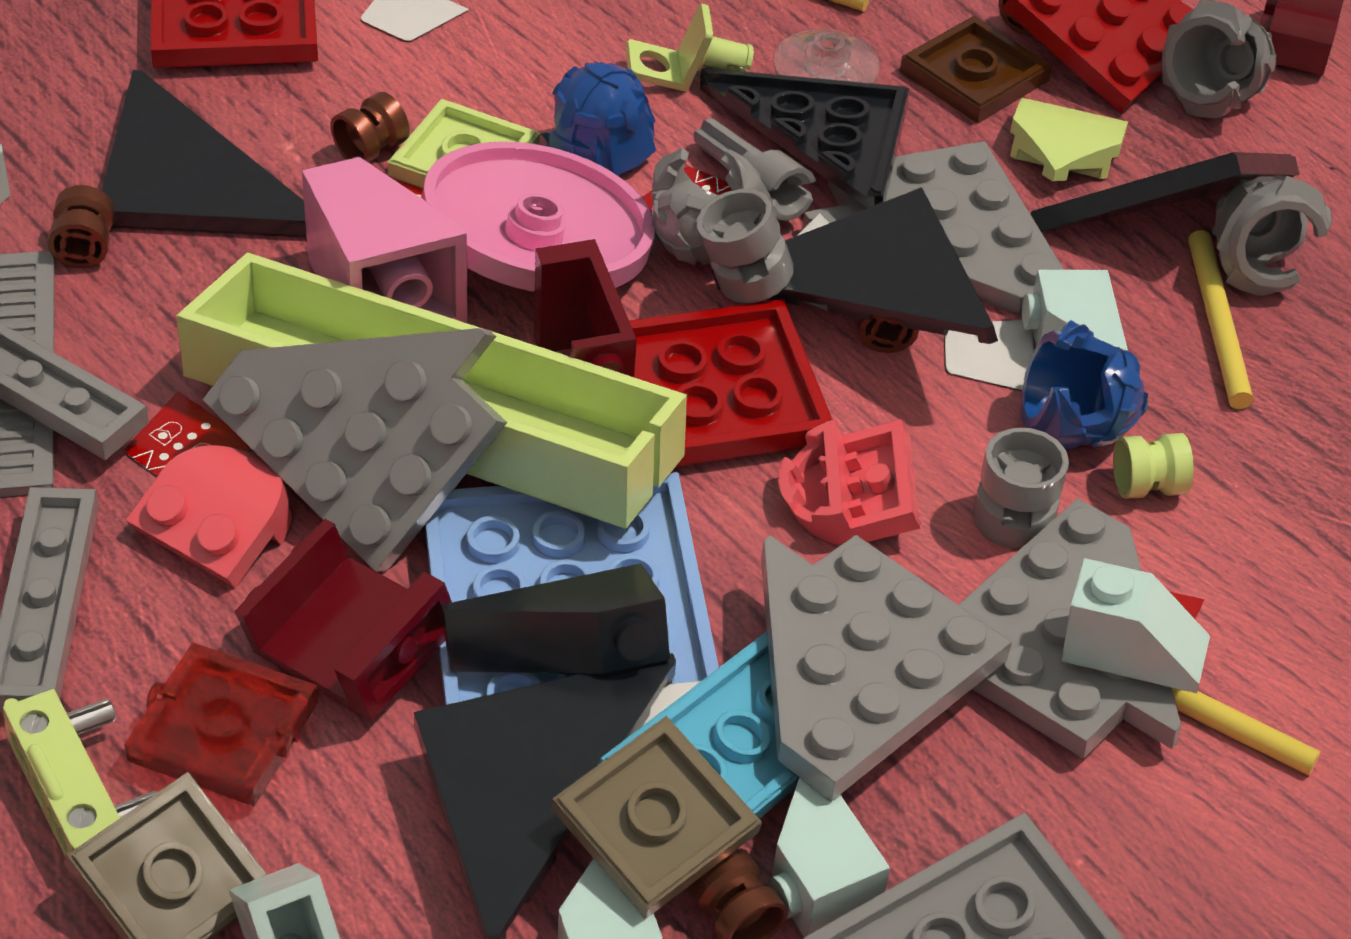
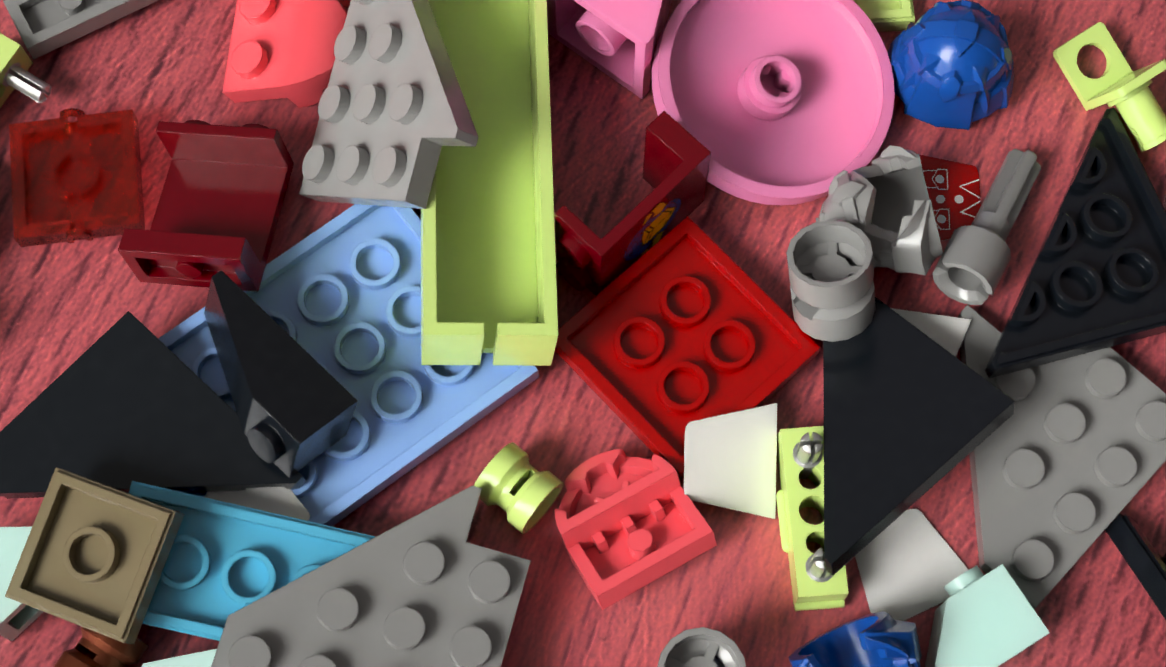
camera: 65 degrees right, 25 degrees up
none -> yellowish green wheel [474,442,564,534]
none -> white sticker [684,403,777,519]
none -> yellowish green piece [776,426,849,611]

